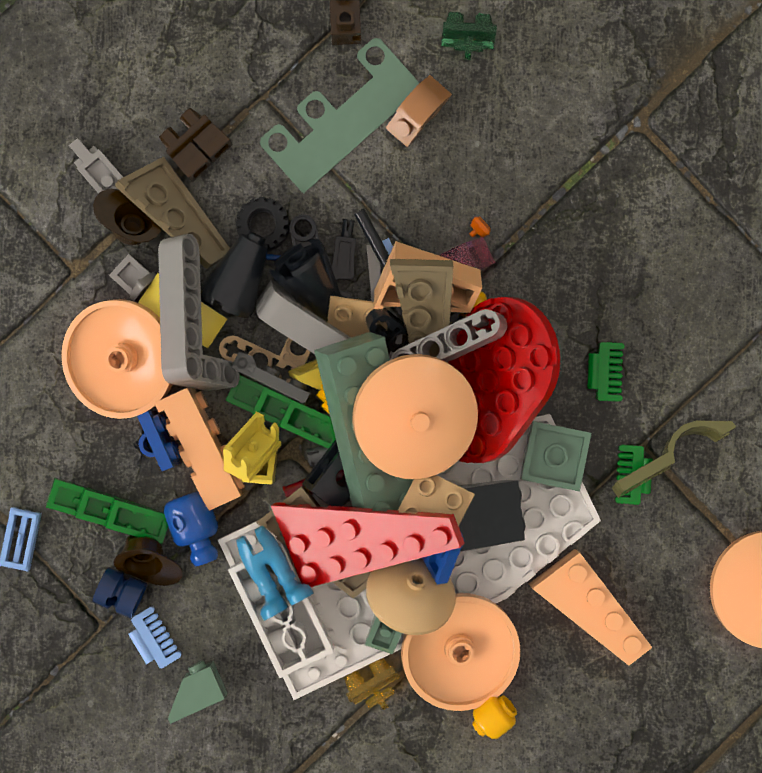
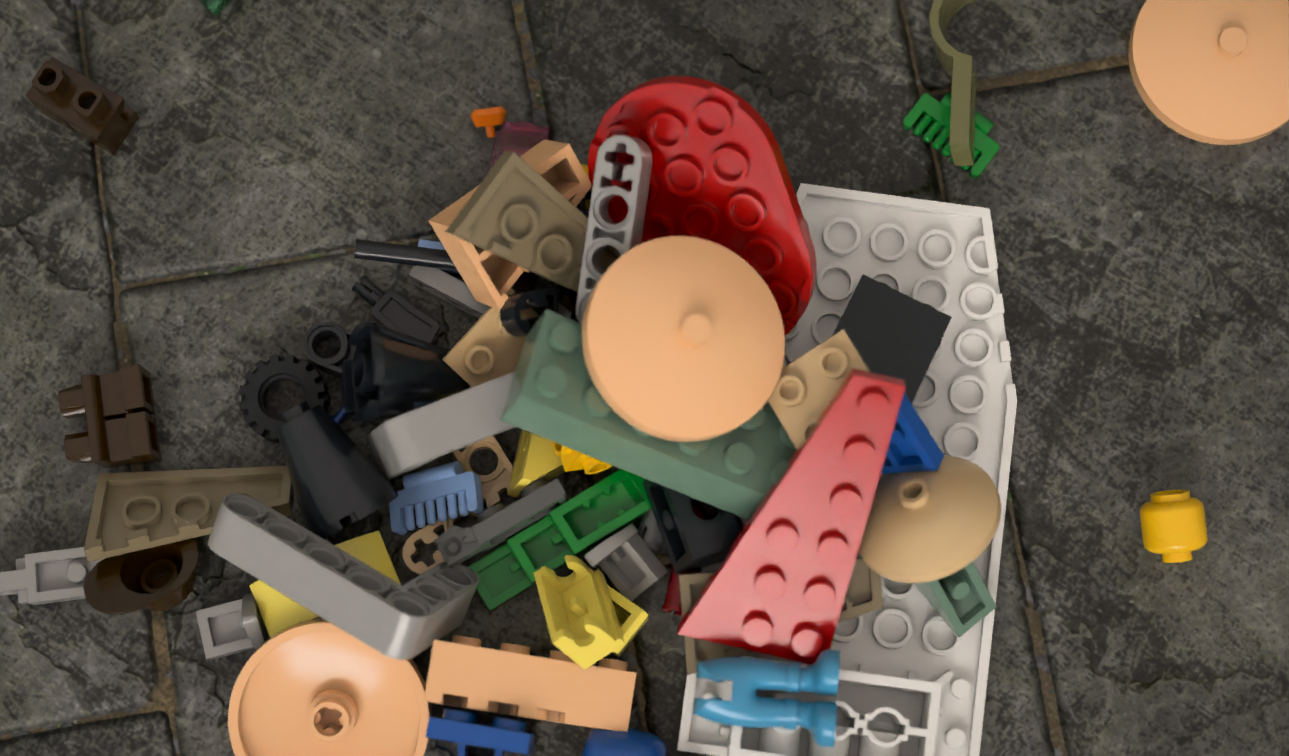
camera: 60 degrees left, 10 degrees down
sand green piece [260,38,419,194] -> none
clear yellow hips [344,658,400,710] -> none
medium nougat brick [386,75,452,147] -> none
light nougat dish [401,593,520,711] -> none
sand green plate [520,421,592,491] -> none
light nougat wedge [529,549,652,666] -> none
green piece [587,342,625,401] -> none
none -> light blue piece [389,461,484,535]
none -> light grey tile [584,523,668,602]

